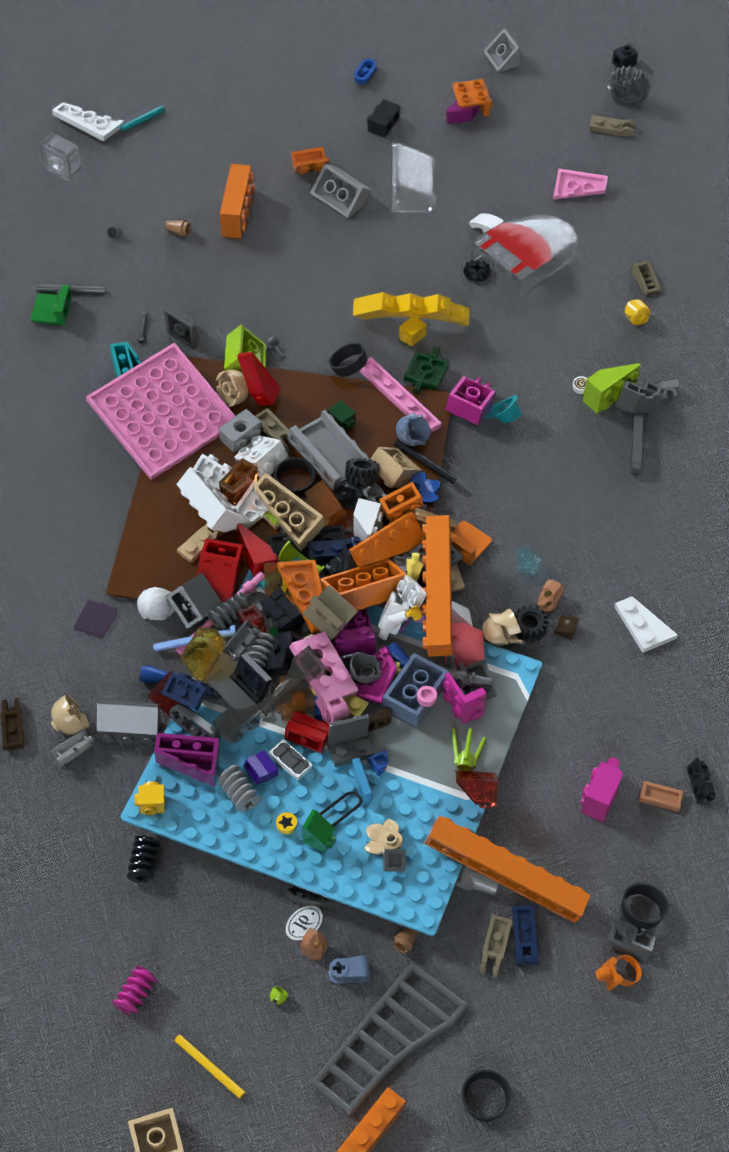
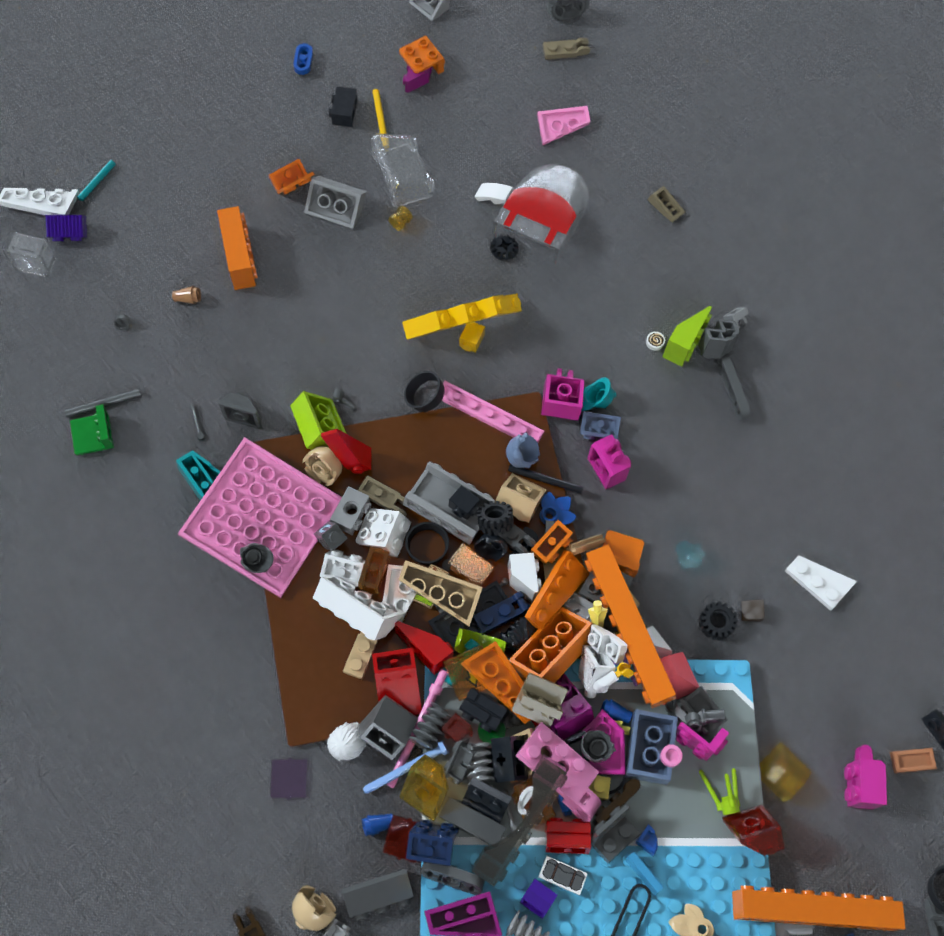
camera: 25 degrees left, 10 degrees up
dark green brick [327,400,356,431] -> none
dark green plate [403,347,449,394] -> none
tan helmet [483,609,522,647] -> none
nougat rock [538,580,565,614] -> none
yellow head [624,299,650,325] -> none
none -> dark purple brick [46,215,87,241]
none -> dark grey hair [240,543,274,573]
none -> dark grey brick [314,521,348,551]
none -> yellow bar [372,89,389,148]
none -> clear yellow wheel [388,206,413,231]
none -> black brick [448,485,480,520]
none -> sand blue bracket [580,411,621,440]
none -> dark pink hinge [587,434,631,489]
none -> clear yellow slope [759,742,812,802]

